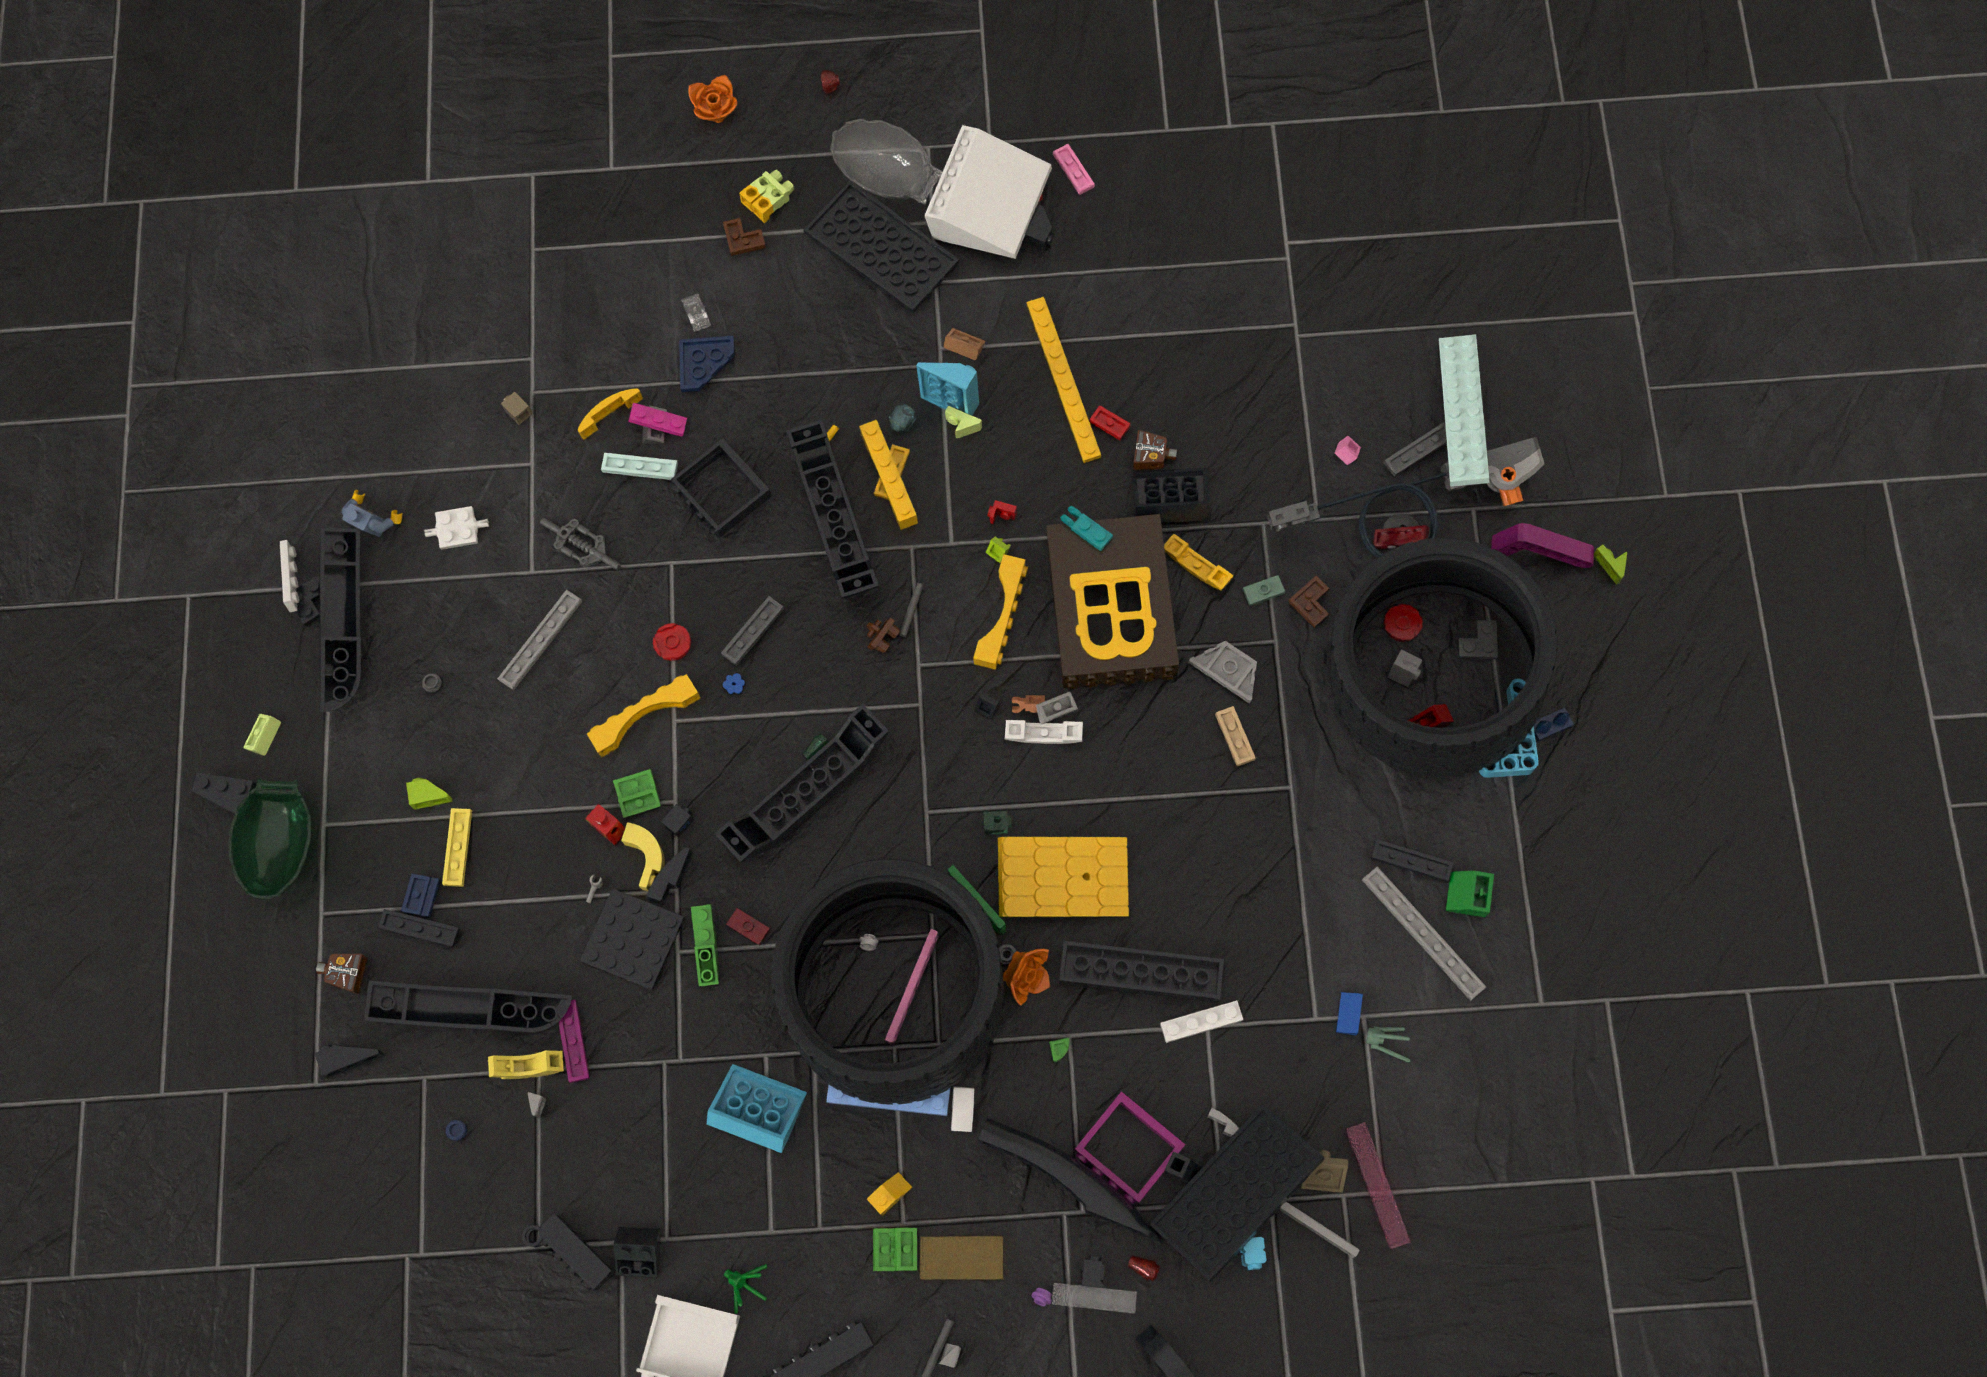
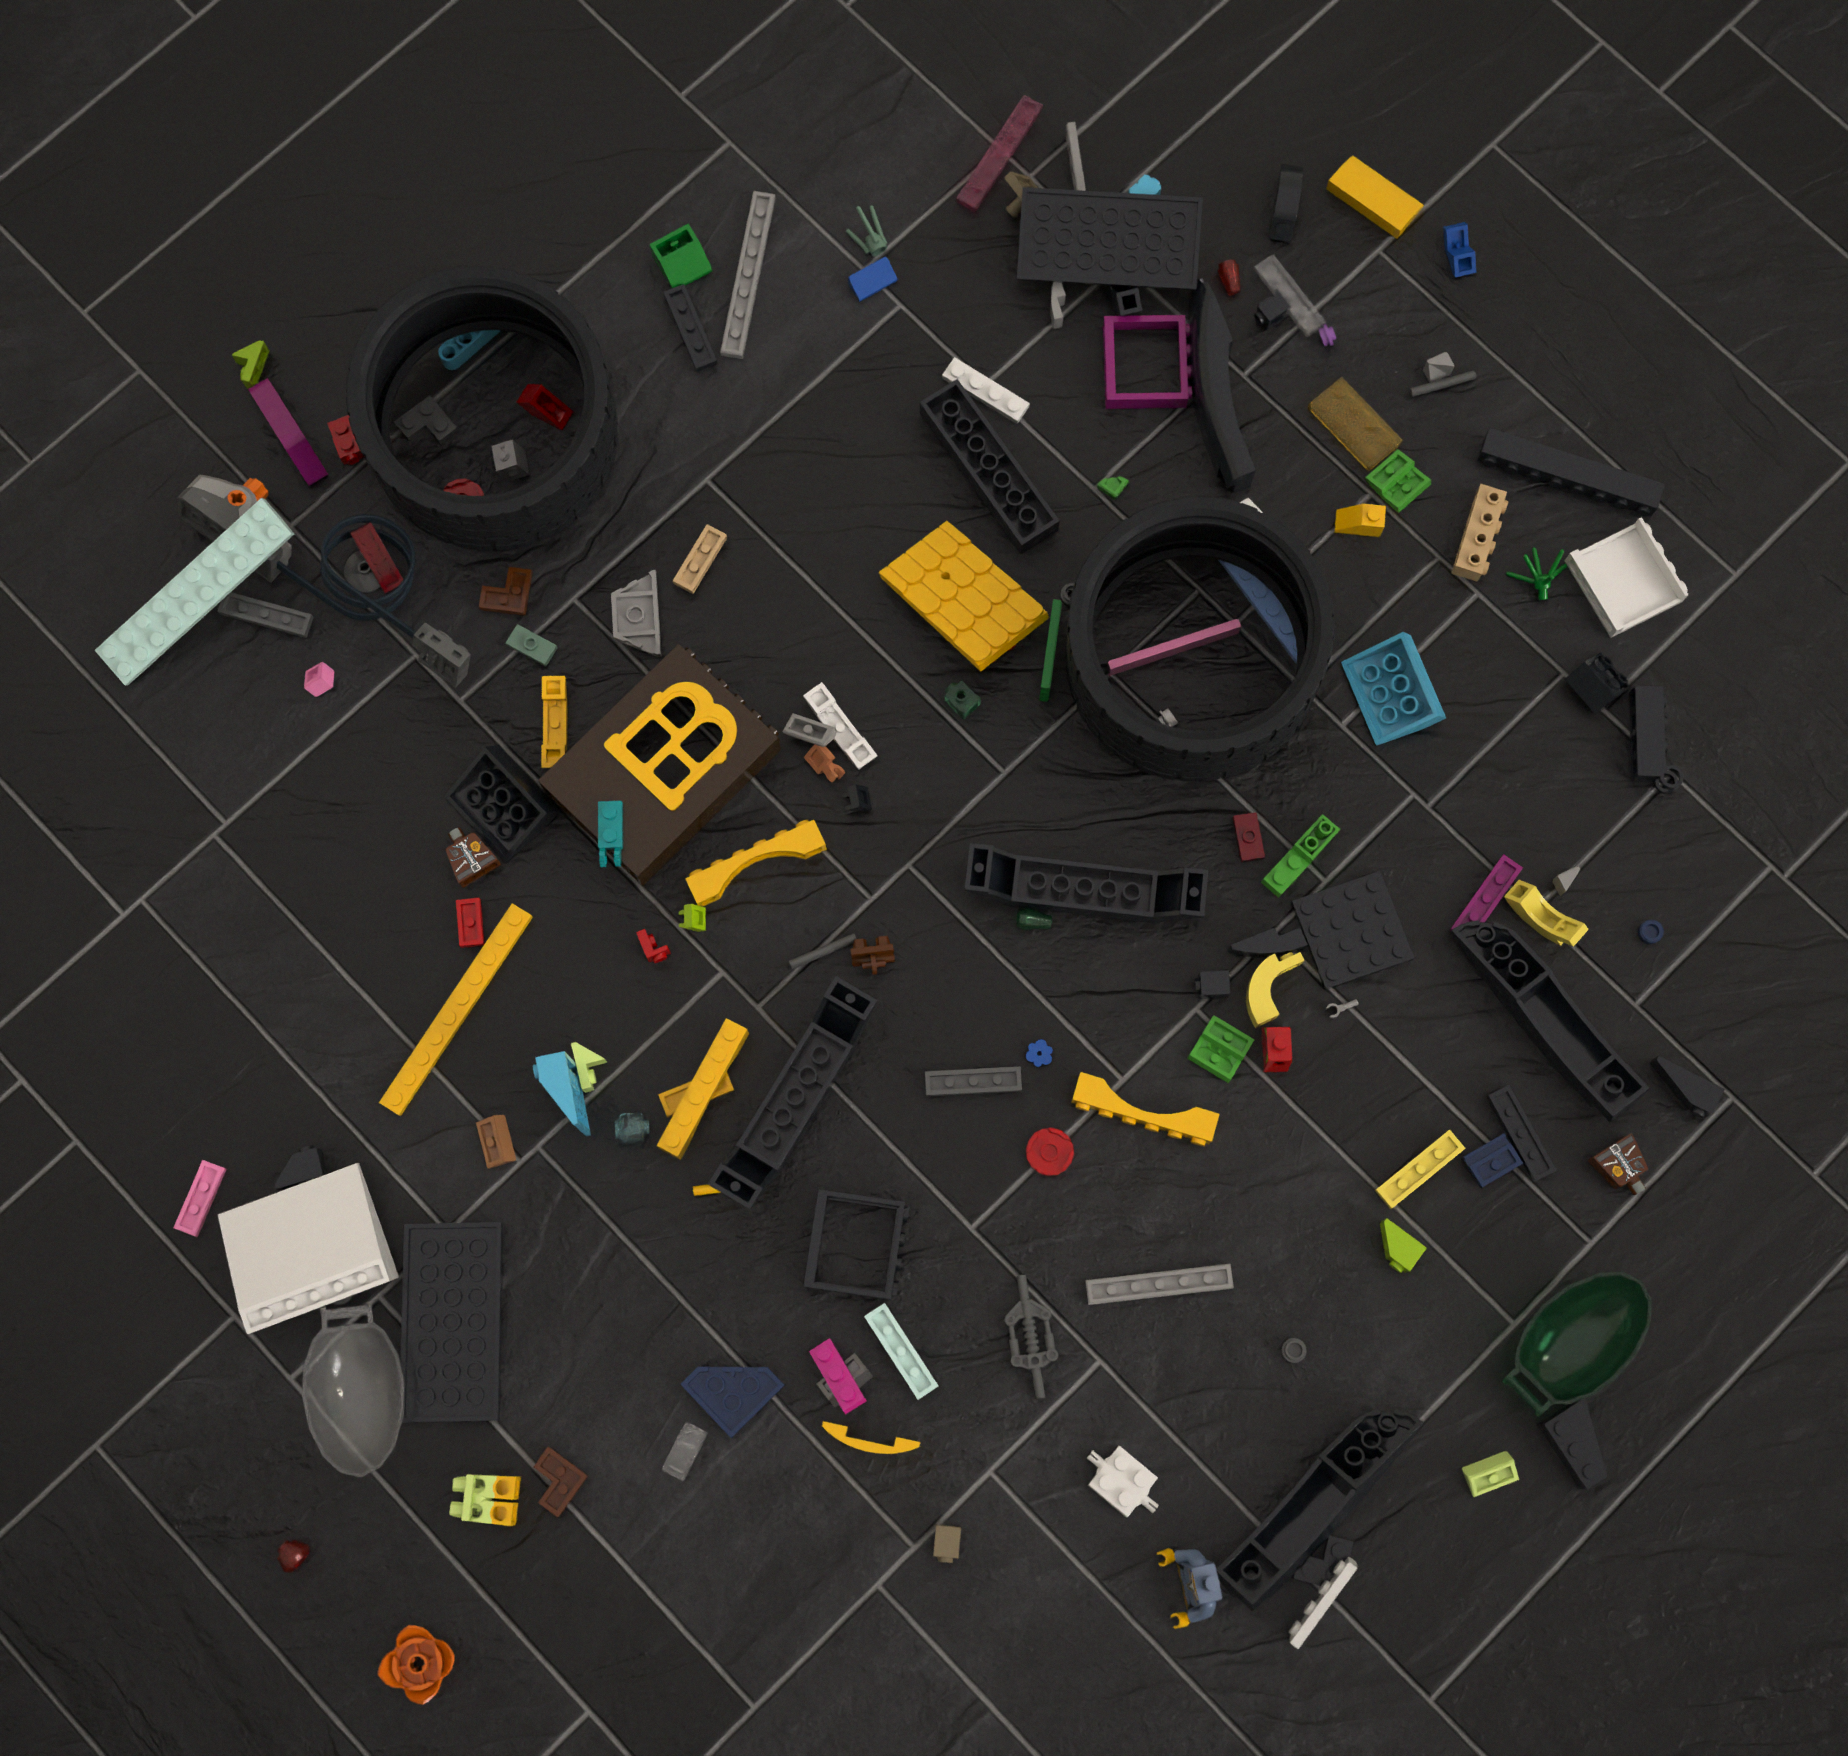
camera: 135 degrees left, 5 degrees up
orange brick [1003,949,1050,1006] -> none
none -> tan brick [1451,484,1508,582]

